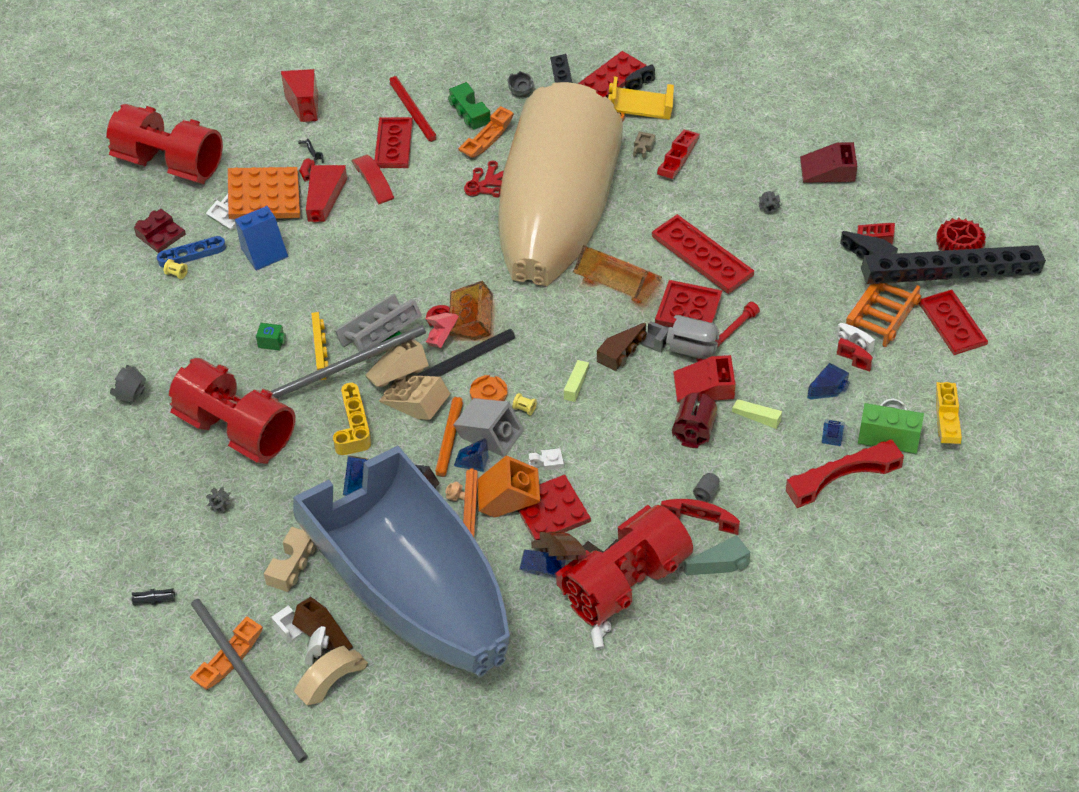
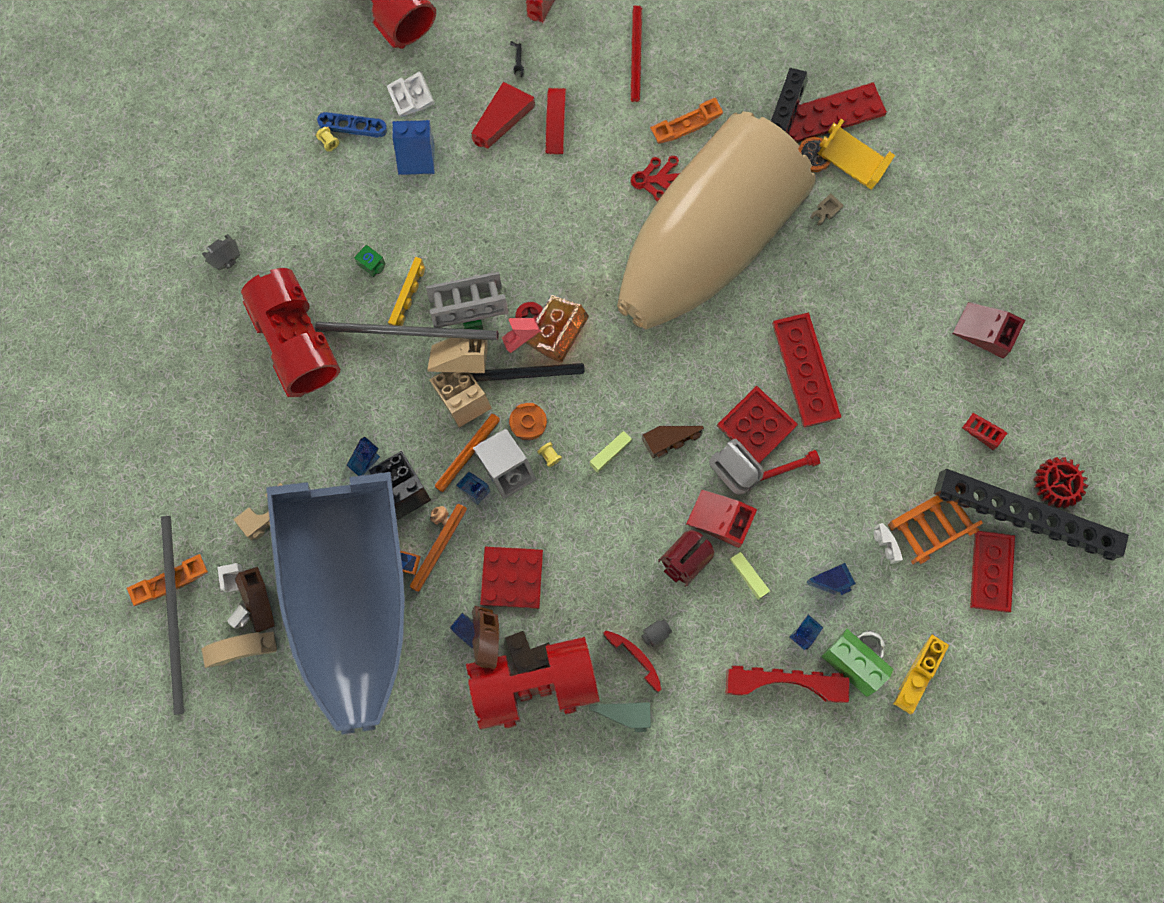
camera: 25 degrees right, 25 degrees up
black pin [132,588,175,606] -> none
dark red plate [134,209,186,253] -> none
dark grey gear [206,487,232,512] -> none
orange plate [228,167,300,219] -> none
red arm [299,158,315,182] -> none
yellow beam [333,383,371,455] -> none
red tile [374,117,413,168] -> none
green arch [448,82,491,130] -> none
orange slope [478,455,540,517] -> none
dark grey hair [508,71,534,96] -> none
white plate [528,448,564,471] -> none
clear orange windscreen [573,245,662,304] -> none
white arm [591,621,611,650] -> none
black slope [625,64,655,90] -> none
flat silver panel [641,321,669,353] -> none
red slope [657,129,700,179] -> none
dark grey gear [758,191,781,213] -> none
red slope [836,338,873,372] -> none
black slope [840,231,898,259] -> none

